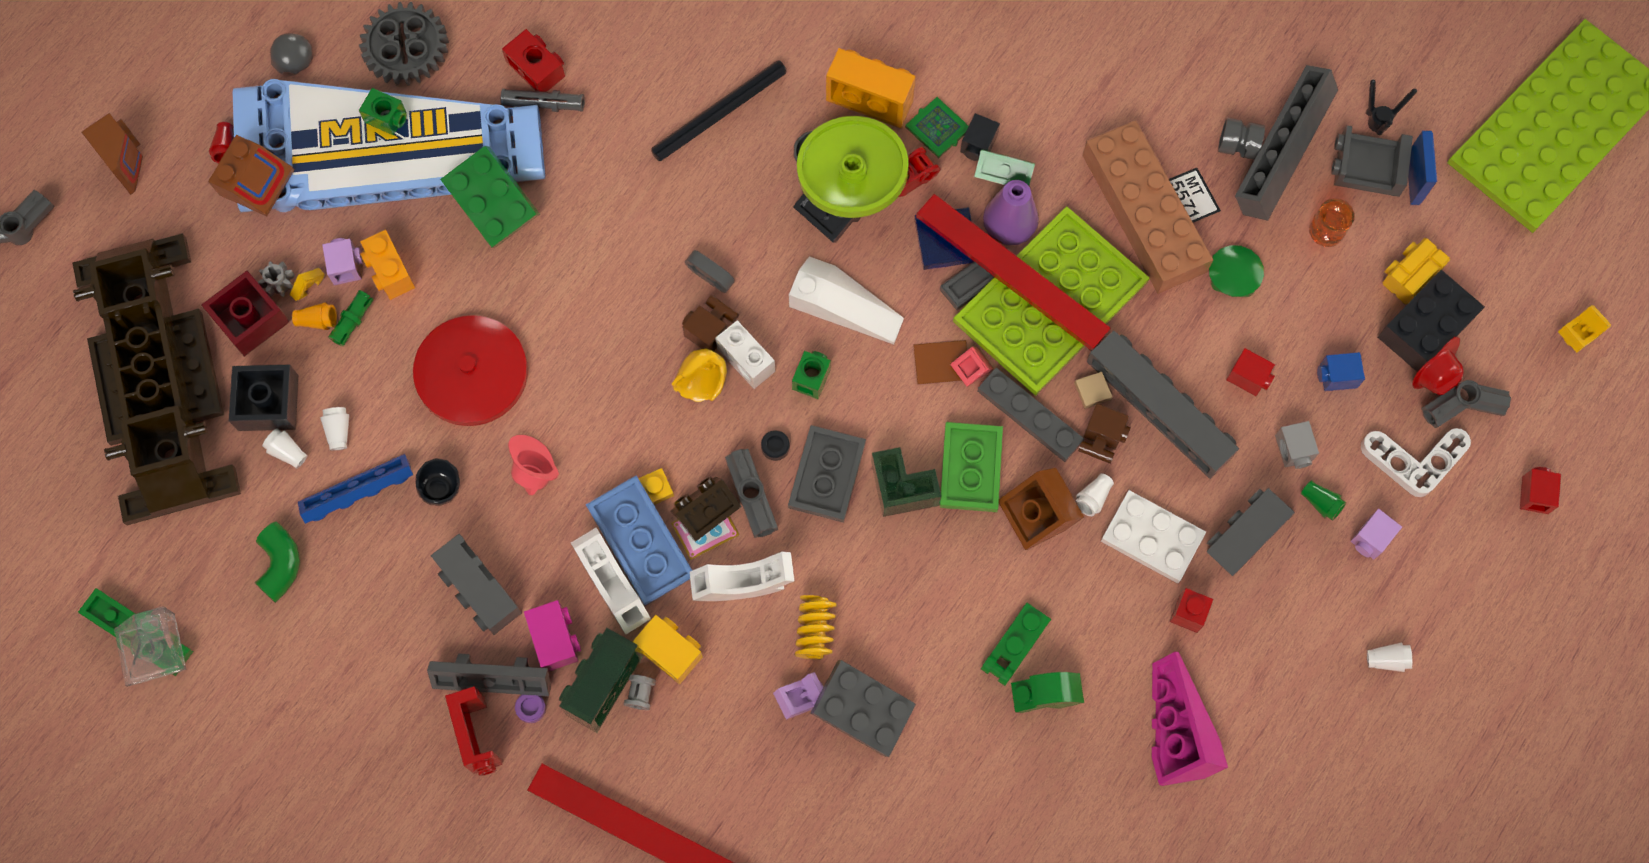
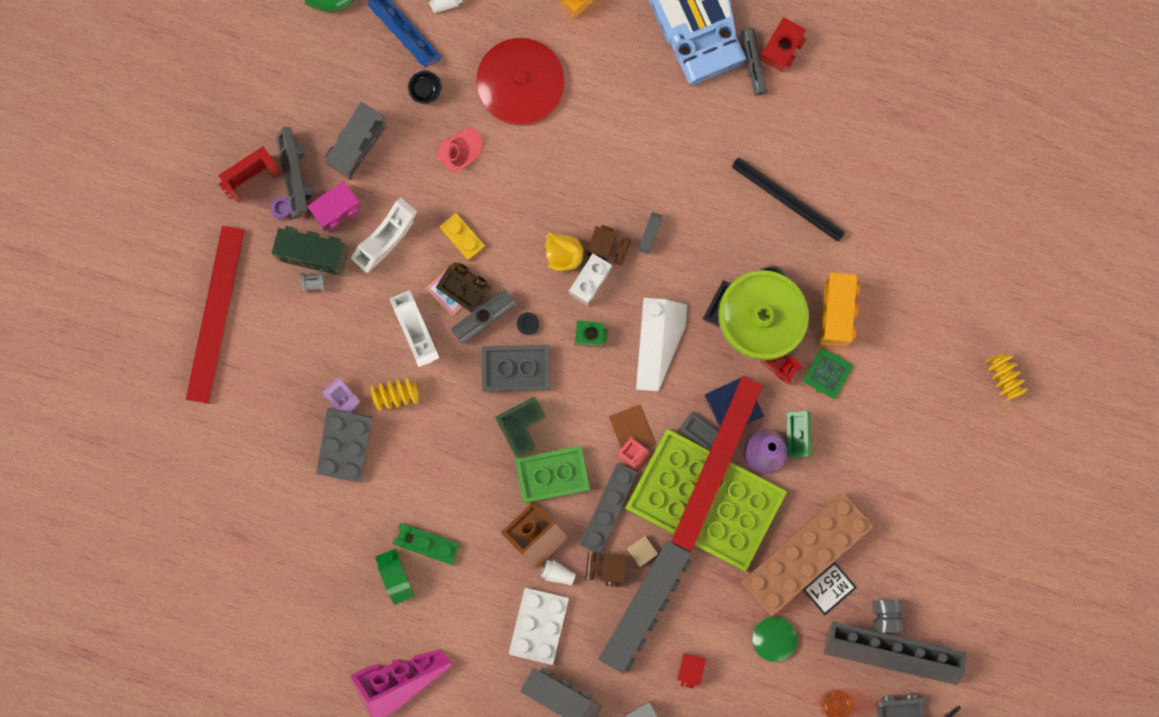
camera: 70 degrees right, 10 degrees up
green brick [440,146,540,248] -> none
medium blue tile [586,476,692,606] -> none
yellow brick [632,615,703,684] -> none
black brick [960,113,1000,161] -> none
red brick [1170,588,1214,633] -> none

